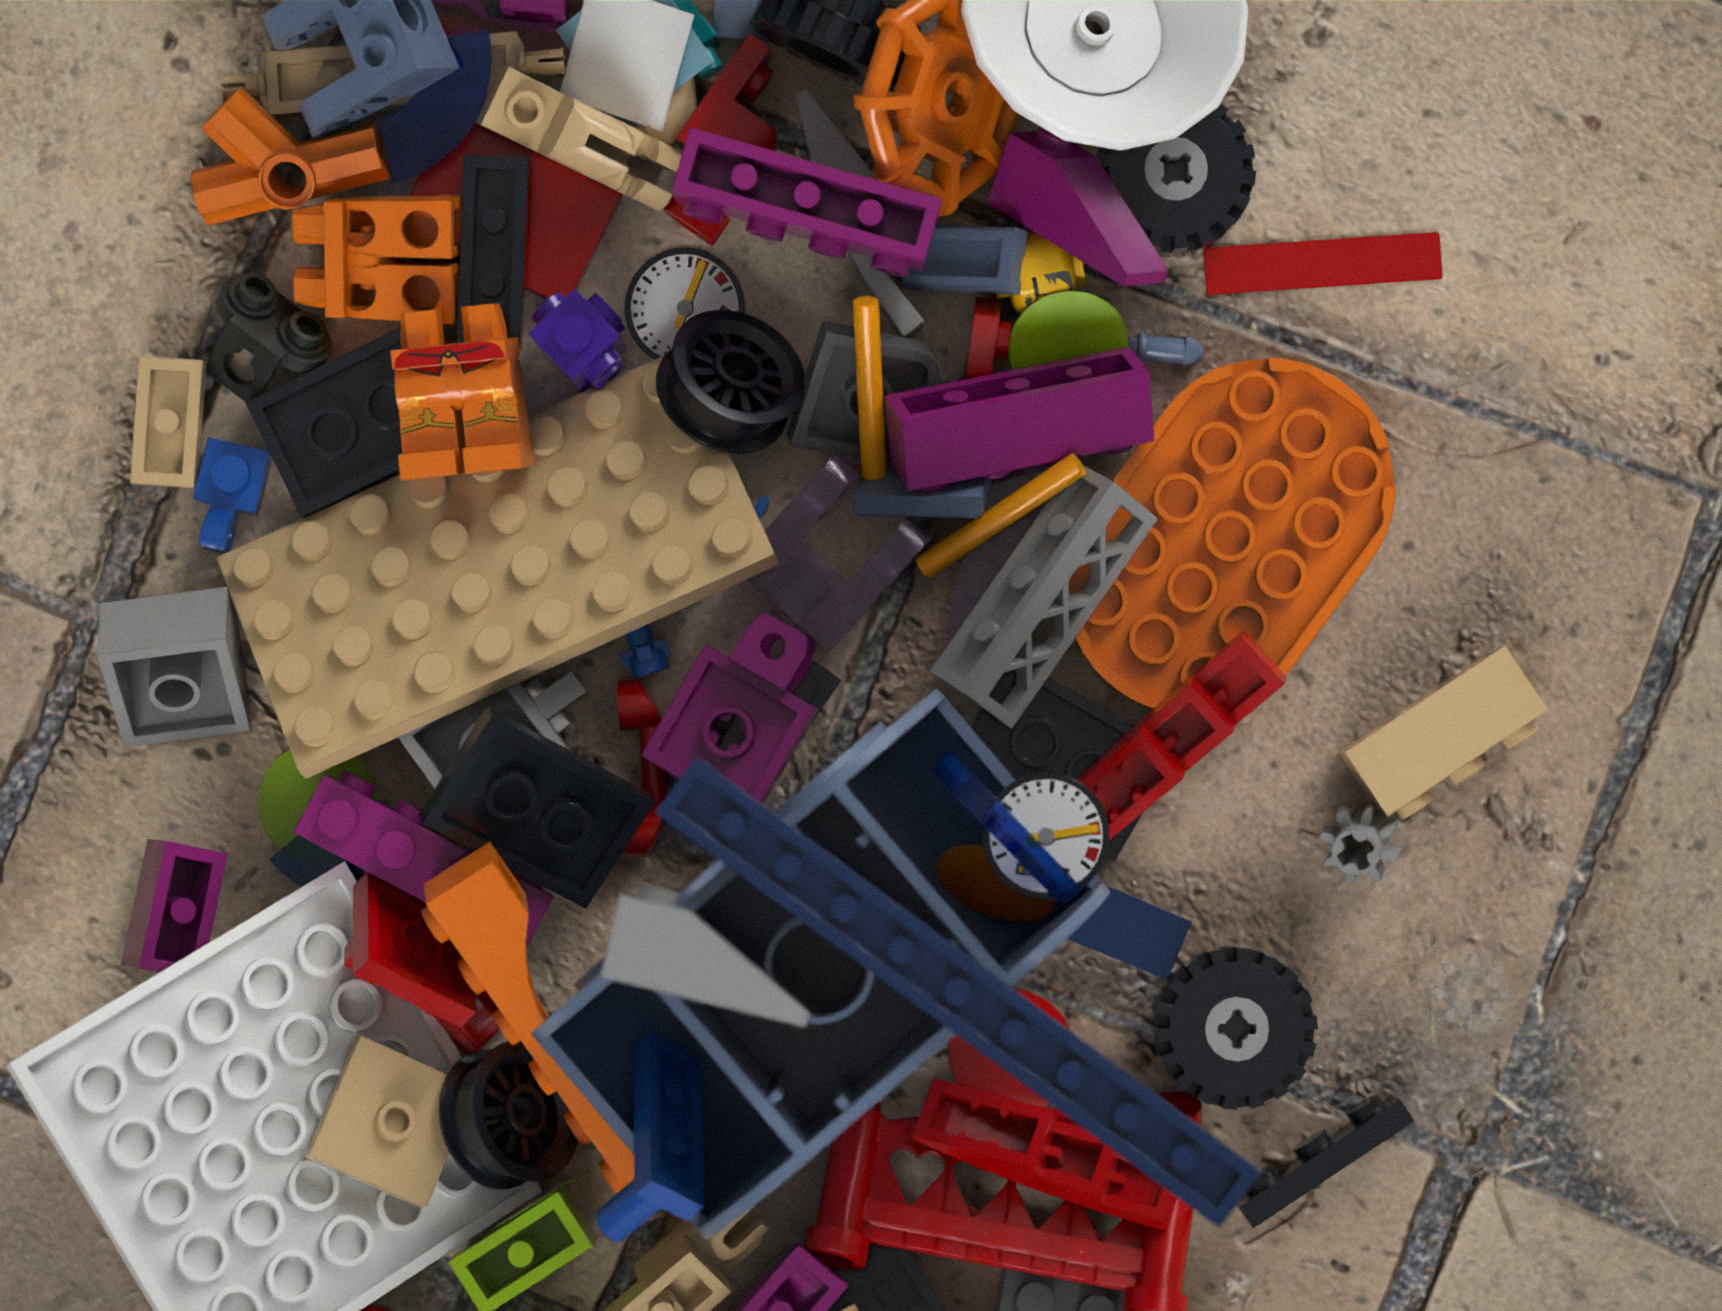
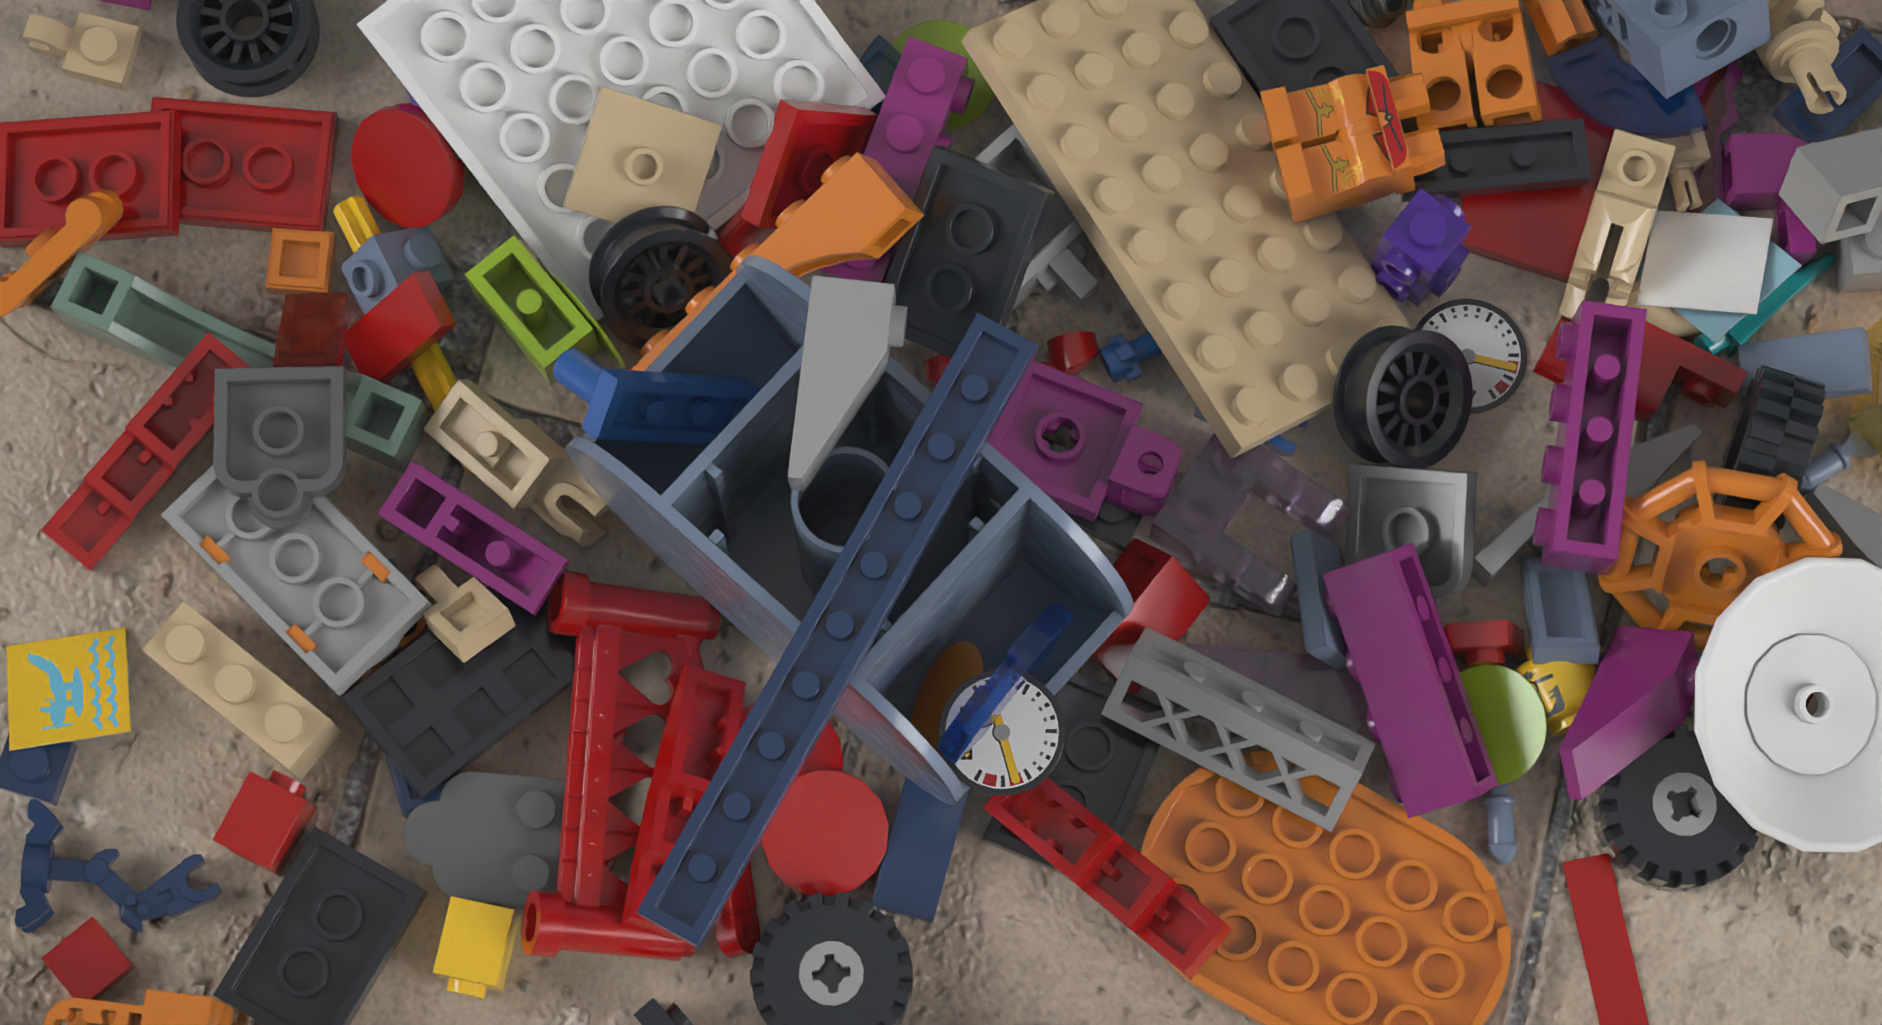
camera: 85 degrees right, 10 degrees down
light orange bar [853,296,887,480] -> none
light orange bar [915,453,1086,579] -> none
none -> red tile [760,768,889,896]
none -> red panel [1089,538,1210,694]

